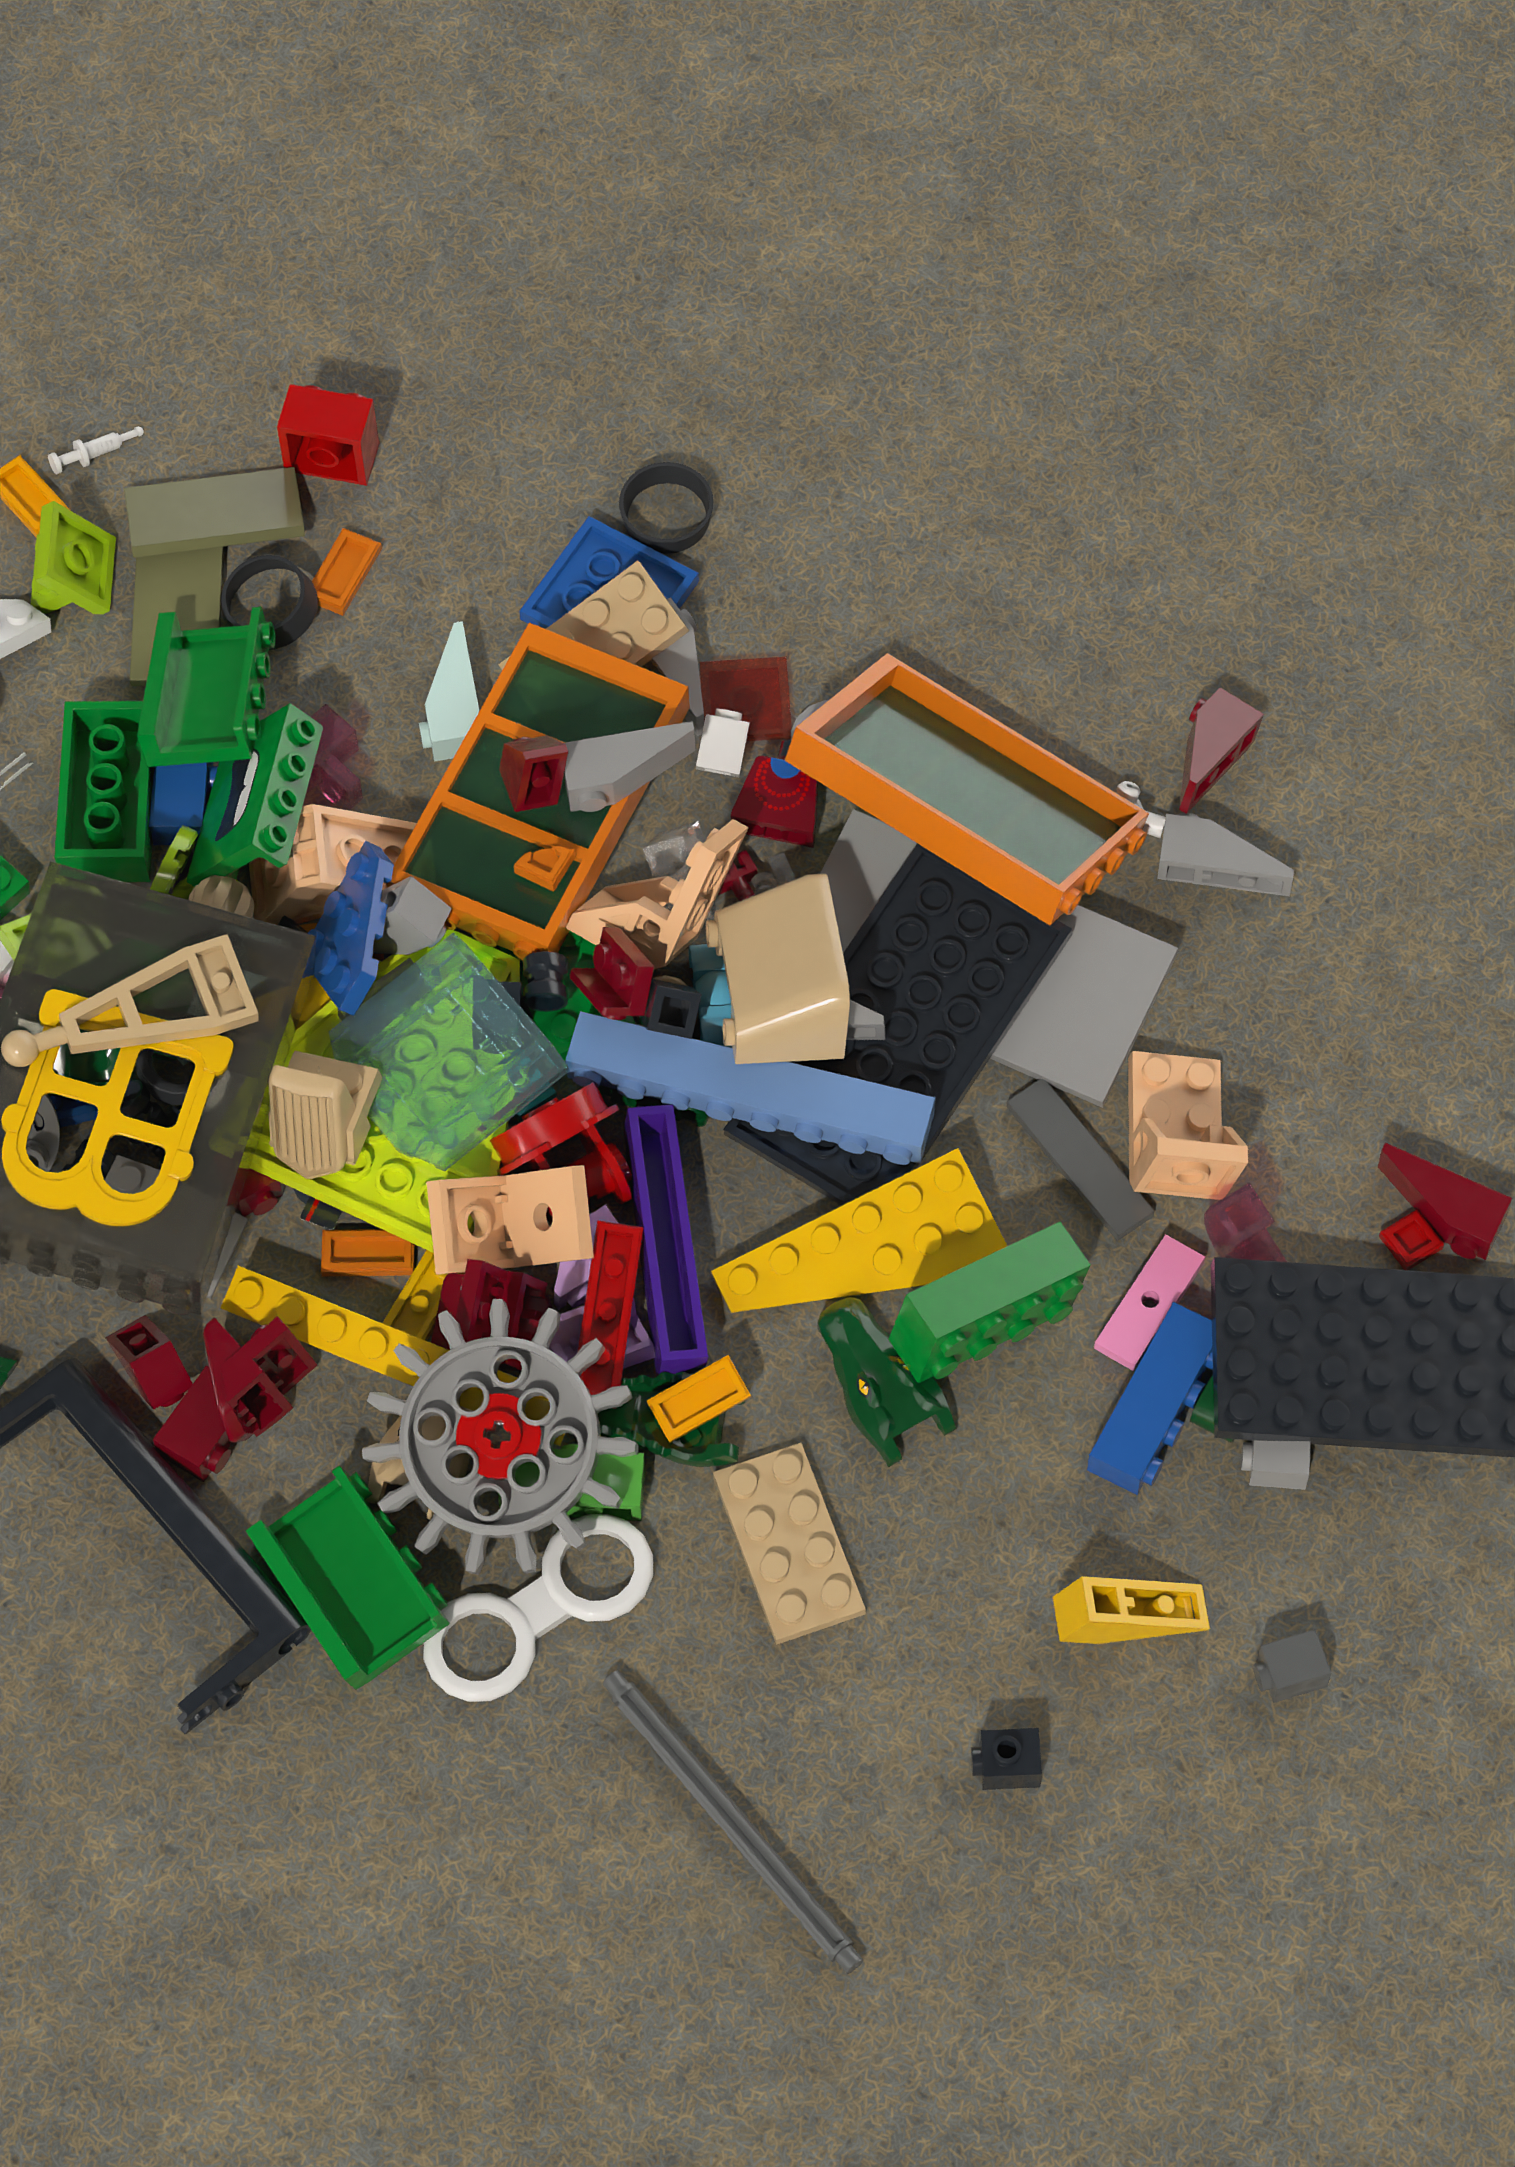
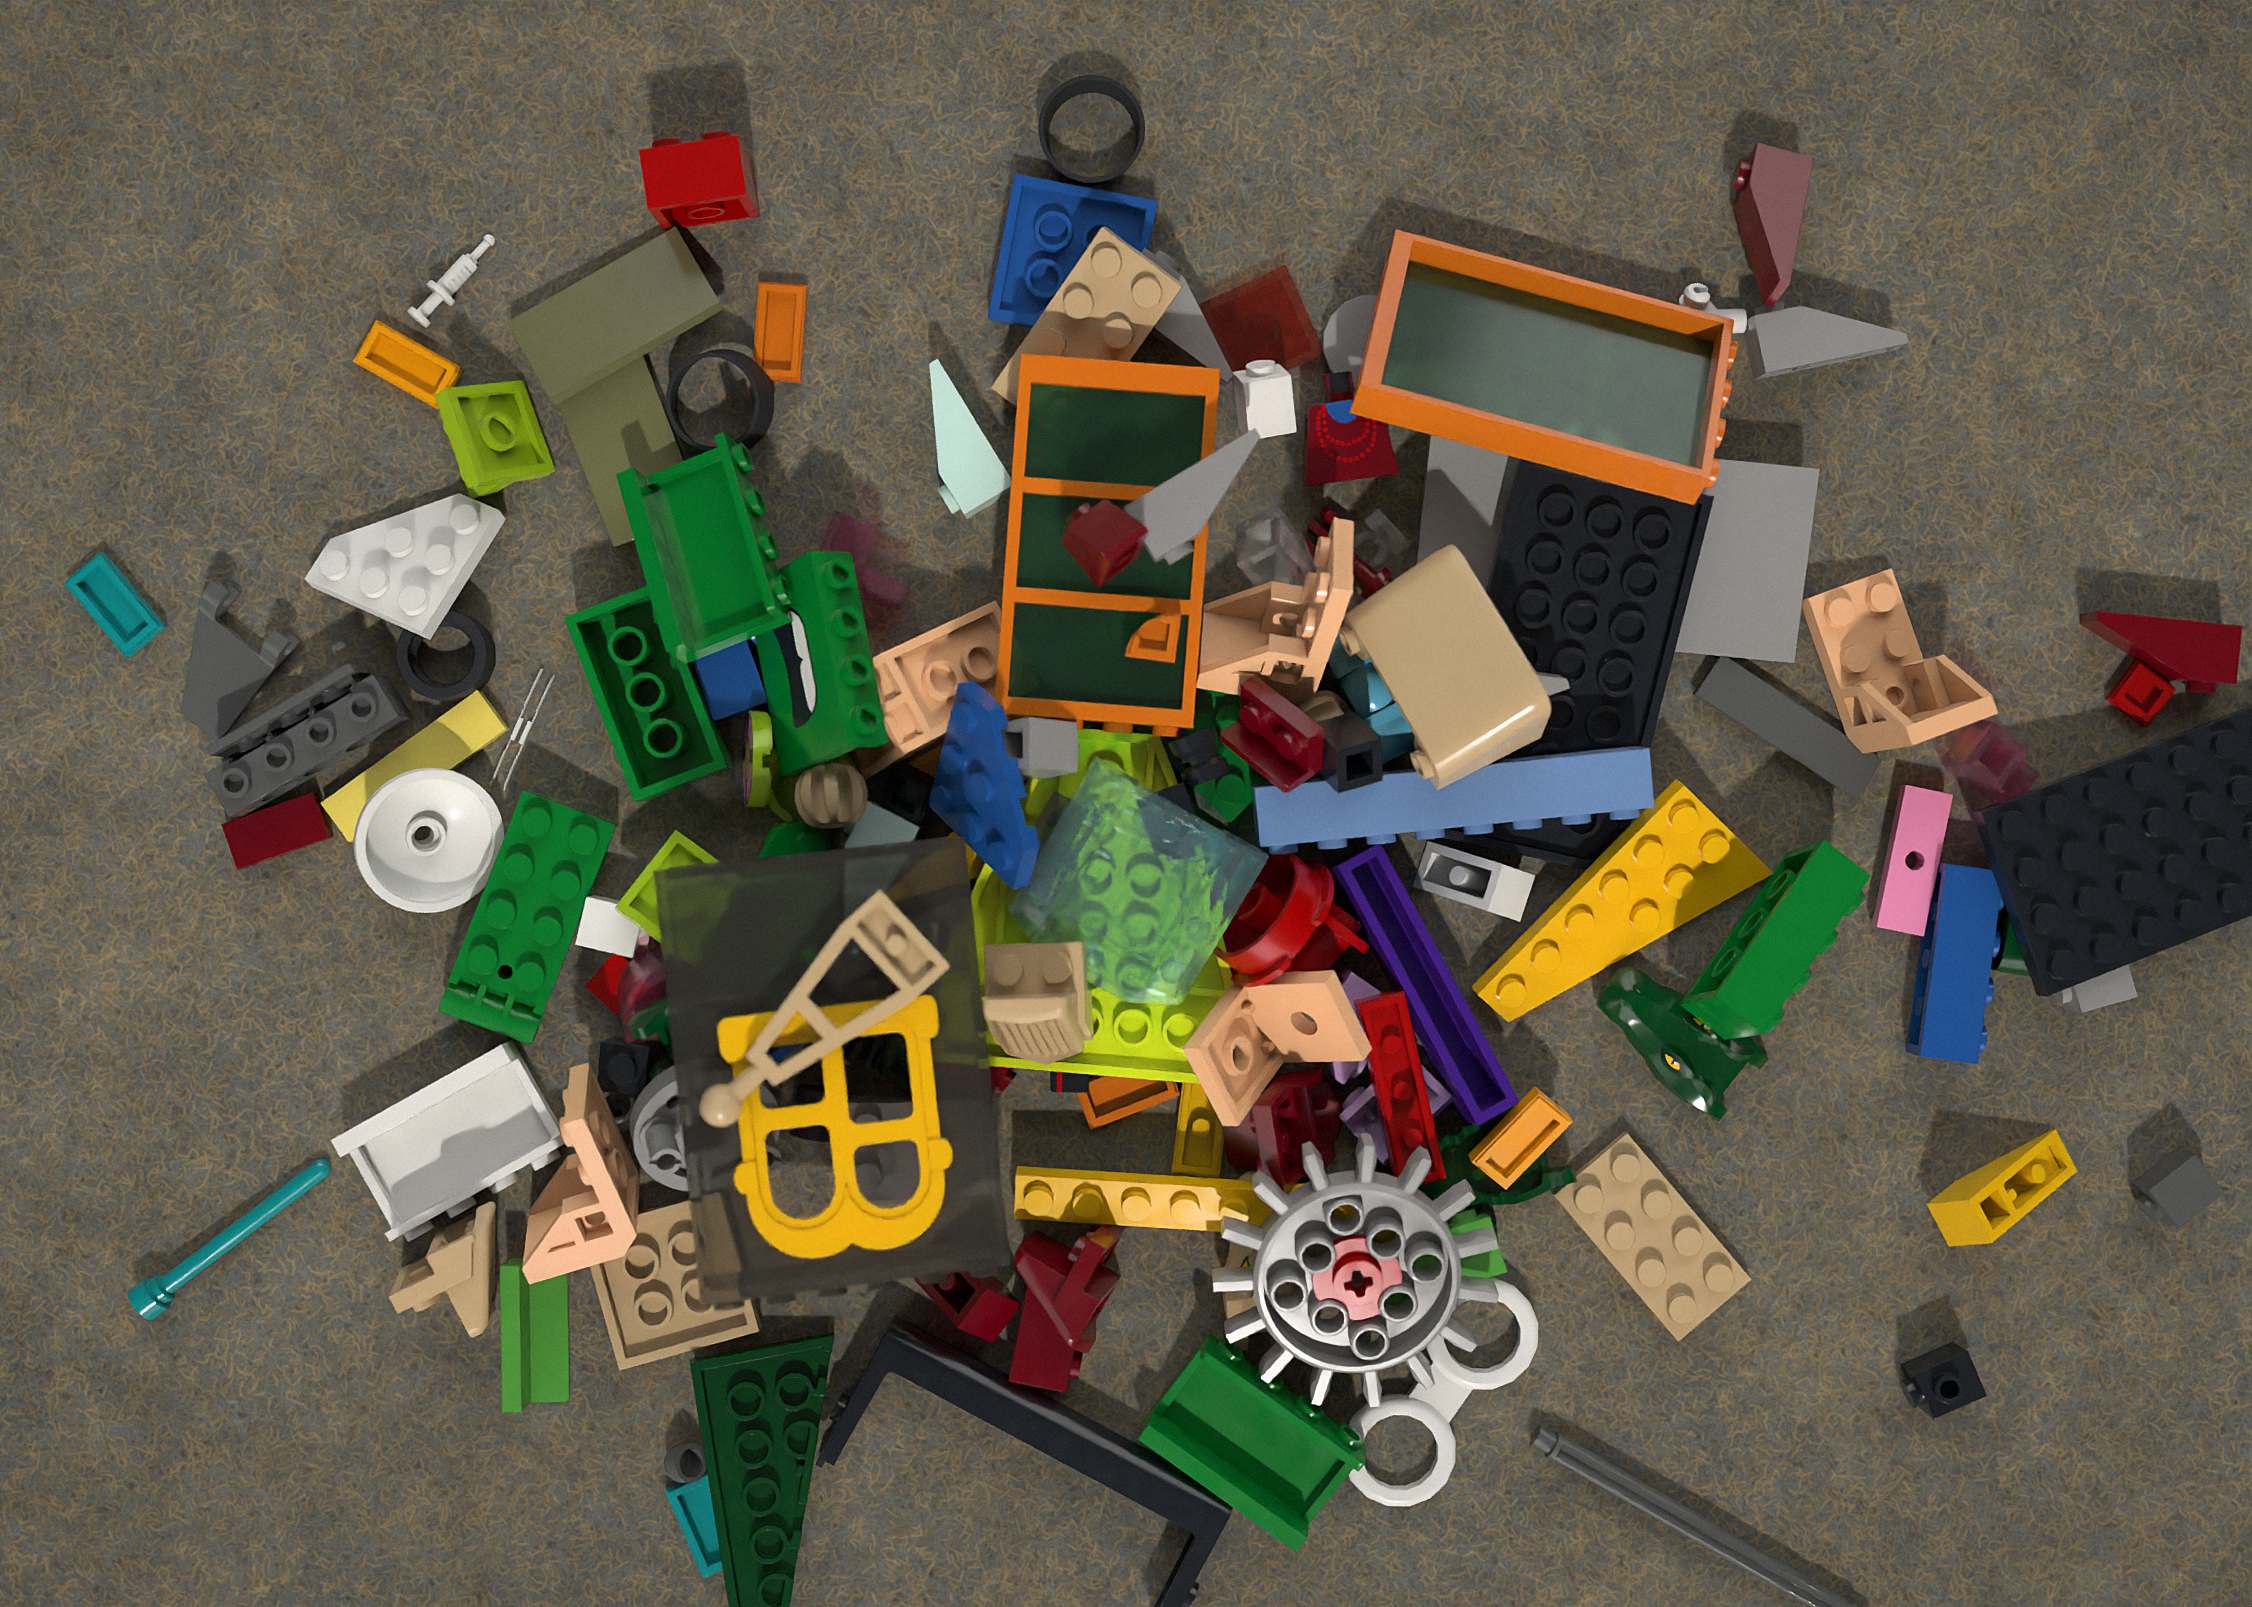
camera: 20 degrees left, 25 degrees up
none -> white slope [1413,841,1535,922]

